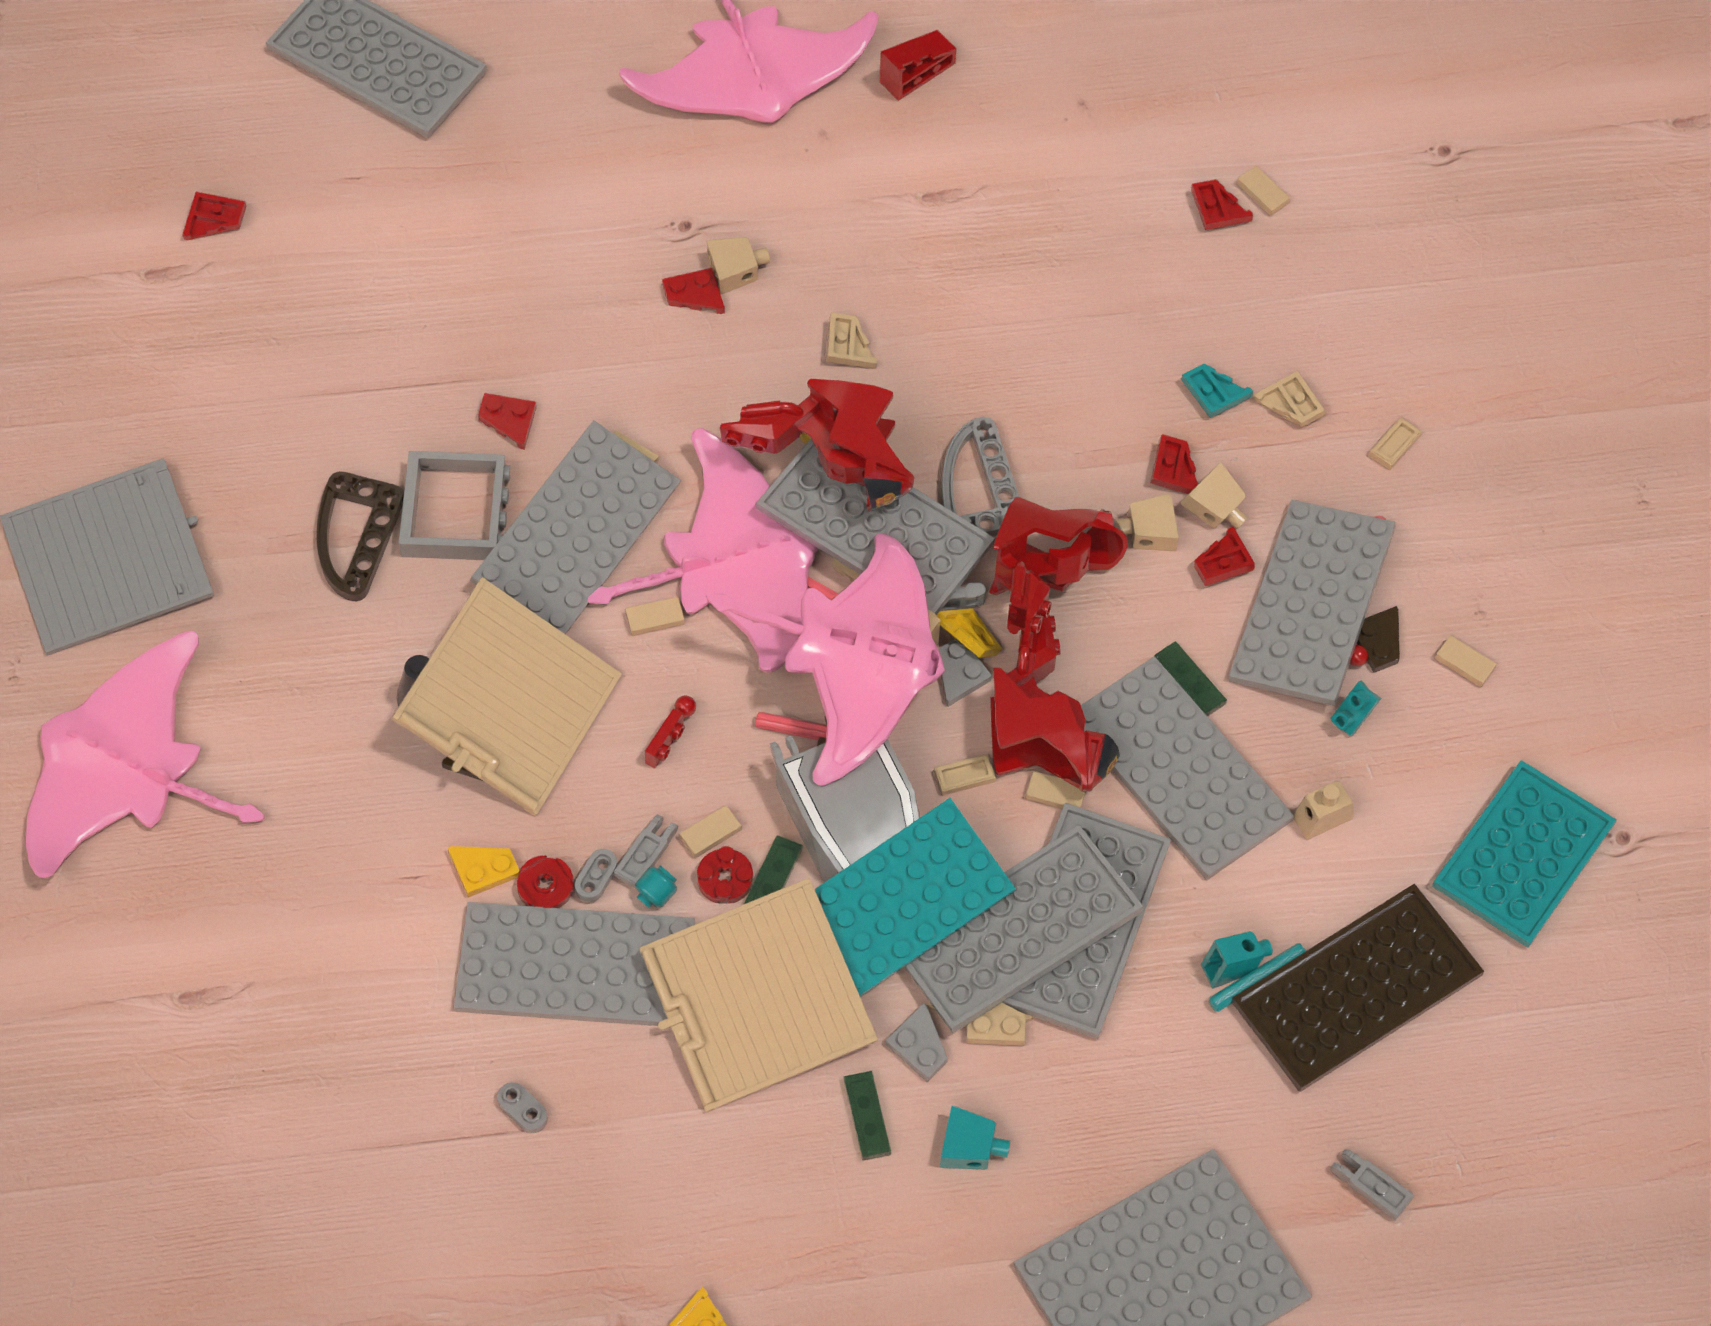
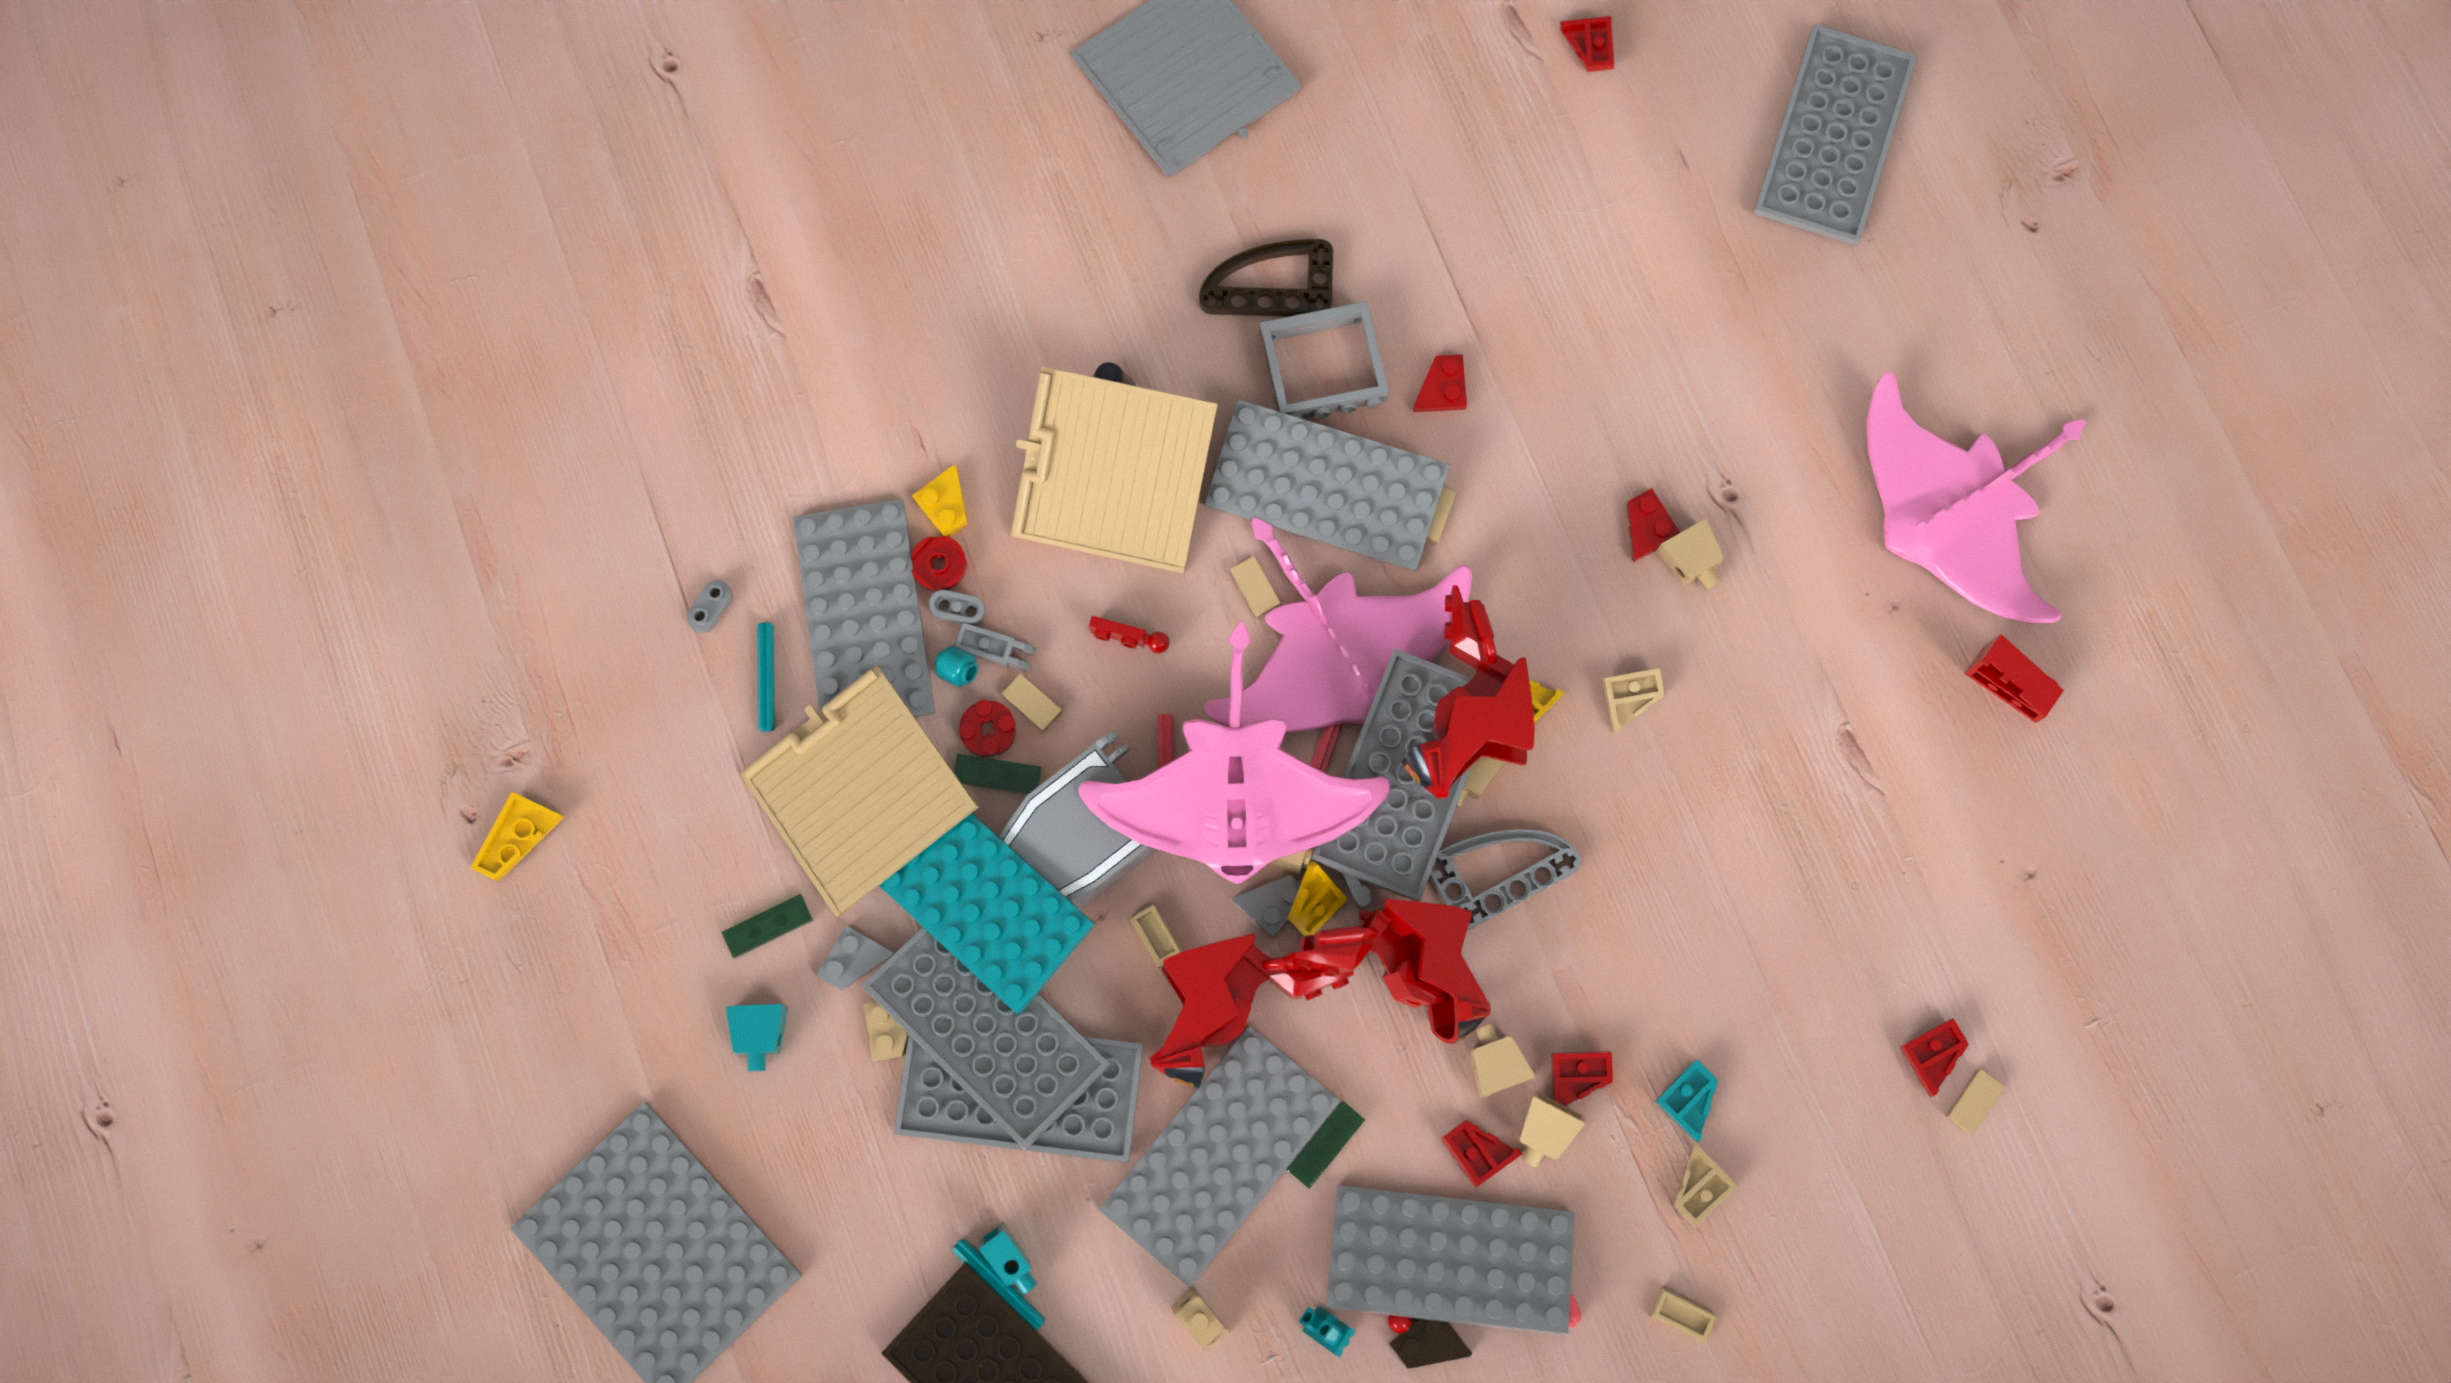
camera: 80 degrees right, 15 degrees up
bright pink animal [26,631,265,879] -> none
tan tile [1026,771,1086,809] -> none
none -> teal axle [757,622,775,732]

